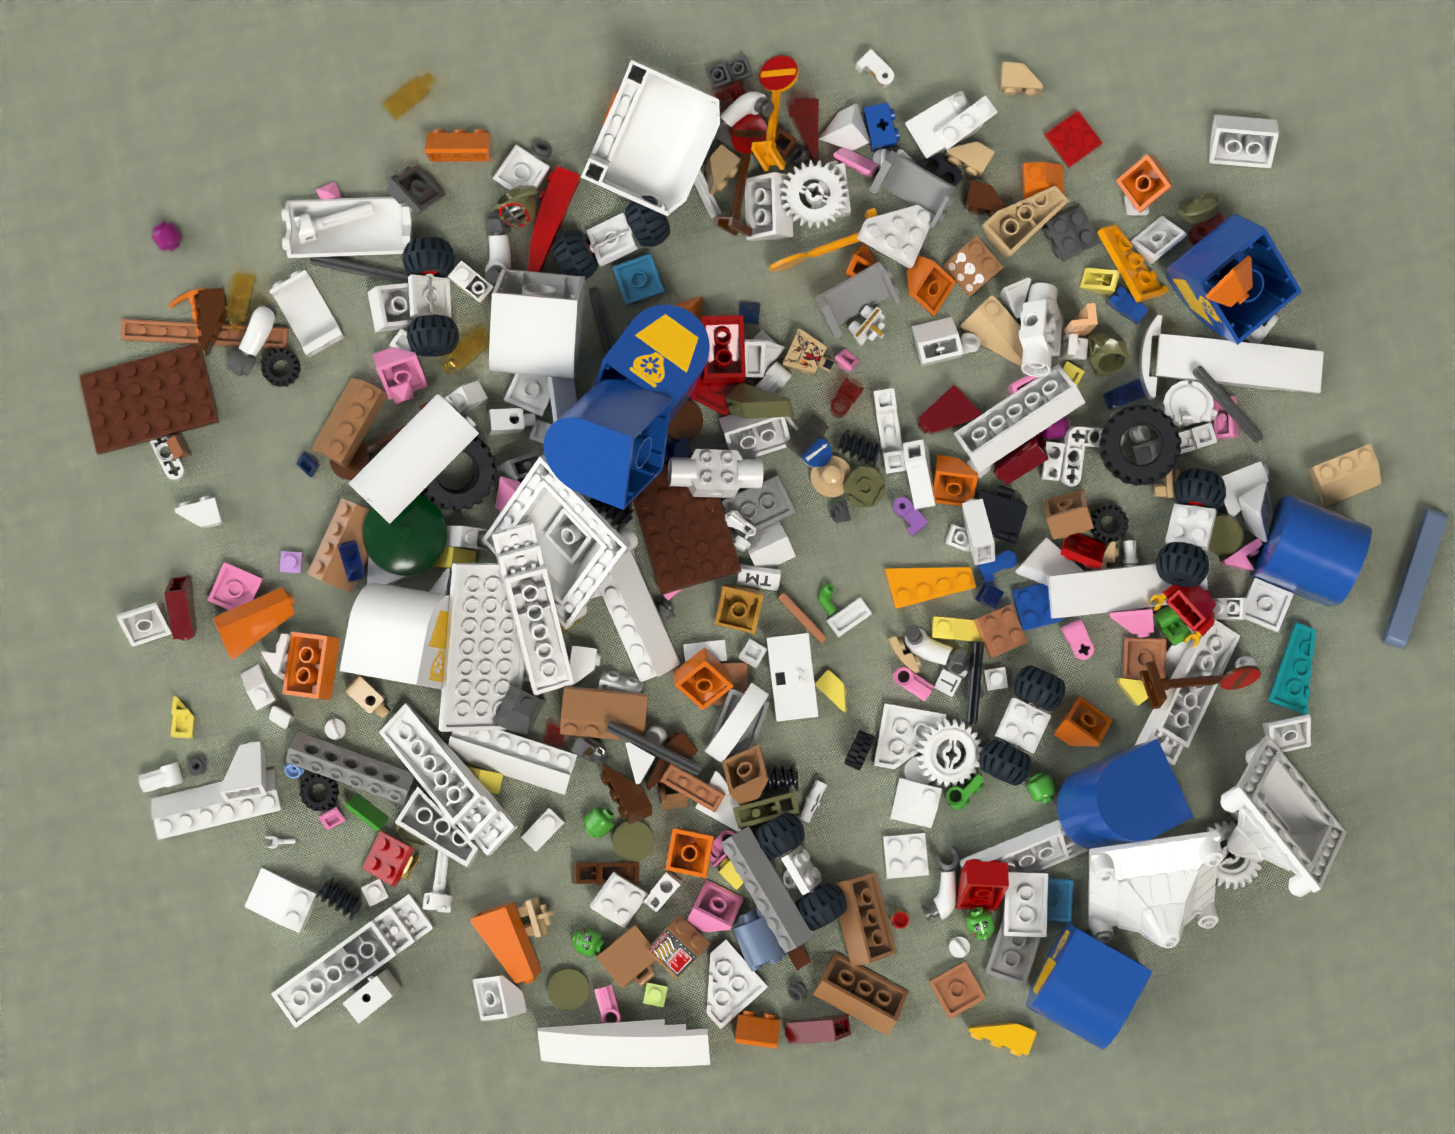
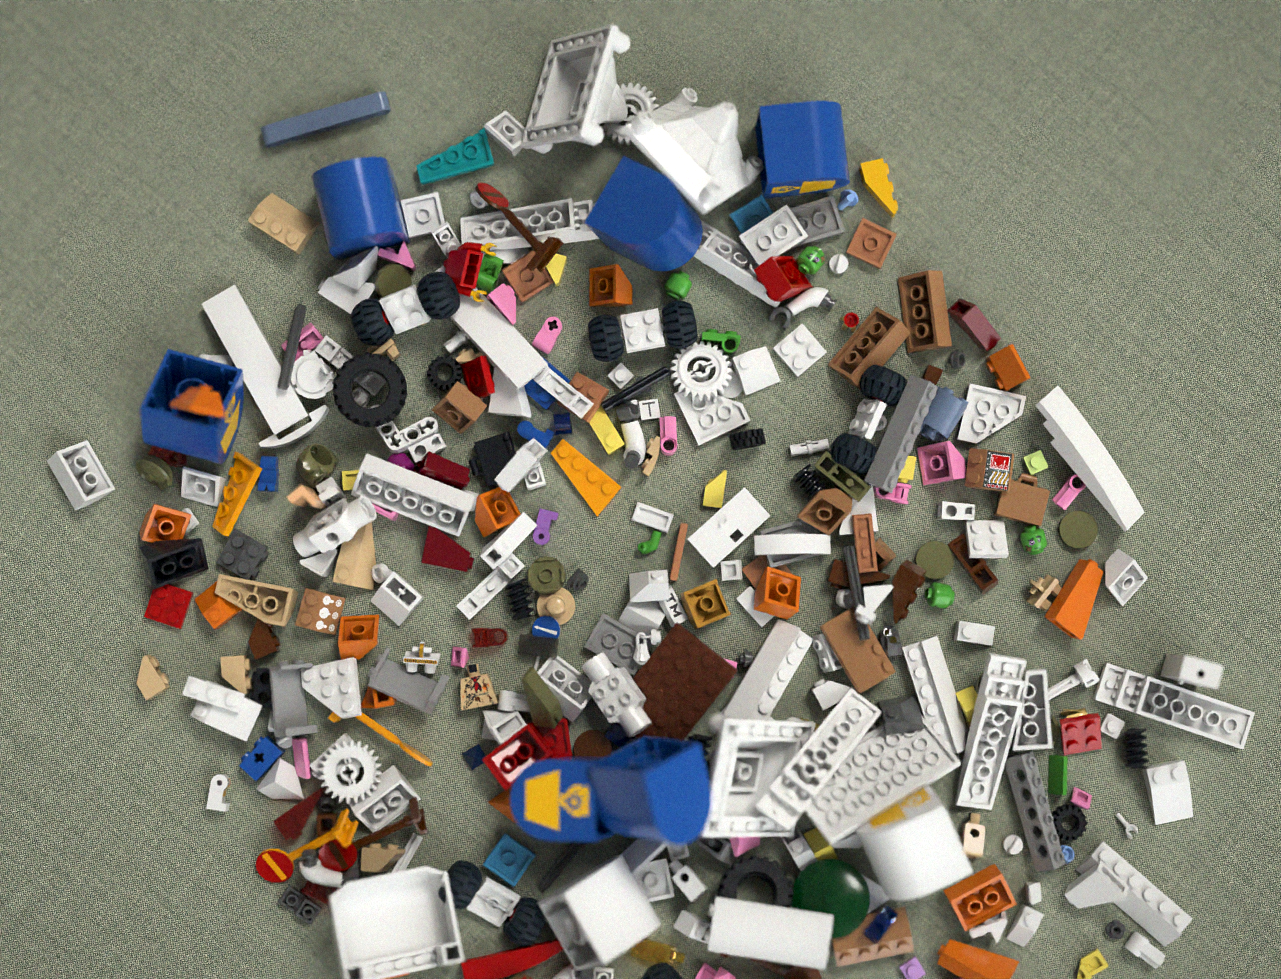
camera: 120 degrees left, 0 degrees up
clear red plate [543,724,564,747] -> none
orange slope [665,827,714,878] -> none
light yellow slope [1080,268,1120,296] -> none
clear blue leg [1103,379,1145,410] -> none
none -> black slope [139,538,209,589]
none -> white slope [533,366,594,419]
none -> white slope [629,570,669,602]
none -> light blue plate [837,189,858,210]
none -> white plate [855,605,876,625]

